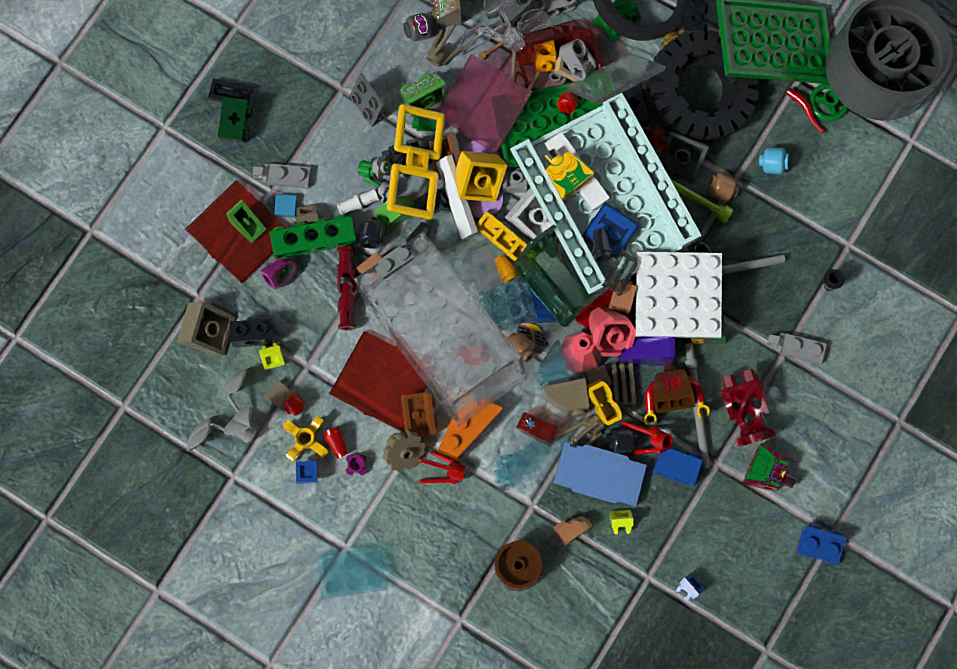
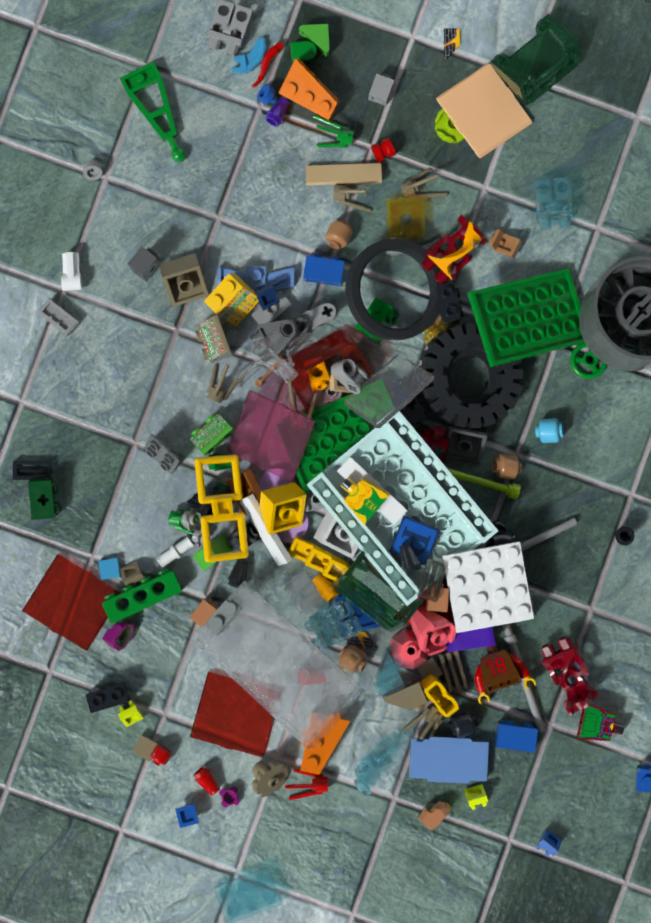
camera: 15 degrees left, 10 degrees up
dark tan slope [177,302,235,356] -> none
light grey plant [187,369,257,452] -> none
bright green slope [226,200,266,243] -> none
light grey hinge [252,164,311,189] -> none
yellow pin [283,415,328,463] -> none
dark red piece [337,246,356,331] -> none
black head [358,217,386,249] -> none
dark orange bracket [401,392,438,436] -> none
dark grey head [403,13,434,42] -> none
reddish brown wheel [495,541,542,591] -> none
clear red leg [516,412,559,447] -> none
red piece [557,92,579,114] -> none
red plant [621,421,673,454] -> none
light grey hinge [766,333,827,365] -> none
red animal [786,88,825,133] -> none

